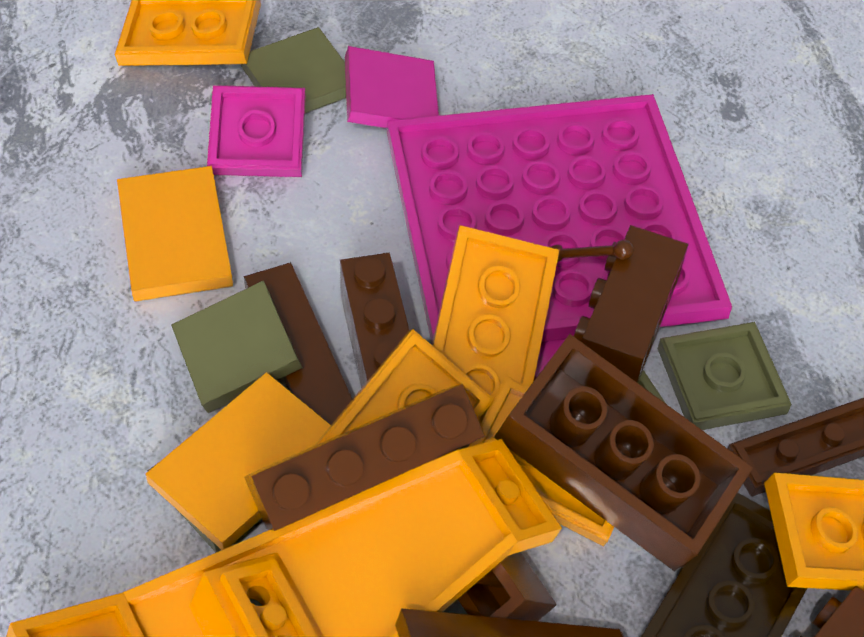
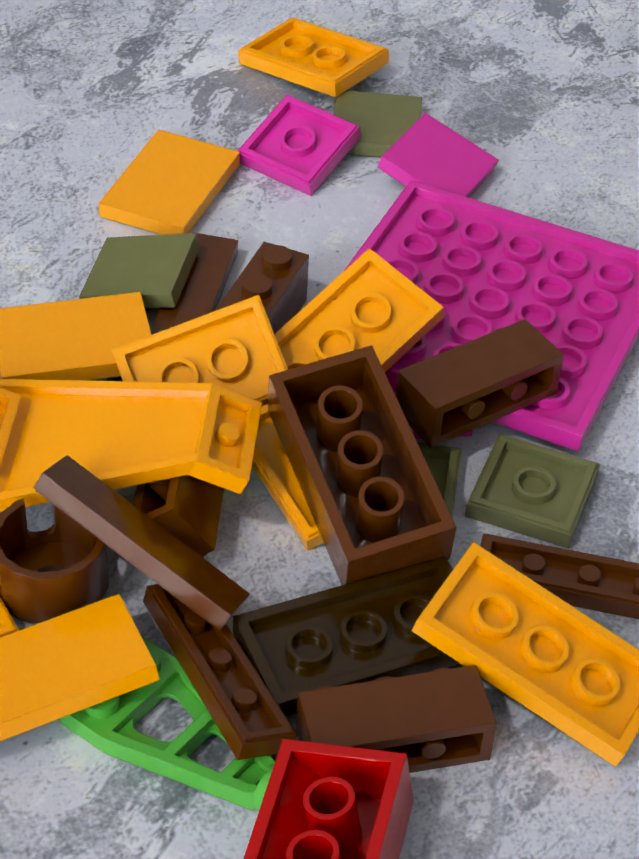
camera: 35 degrees right, 10 degrees down
reddish brown brick [244,384,485,531] -> none
reddish brown hinge [550,240,634,262] -> none

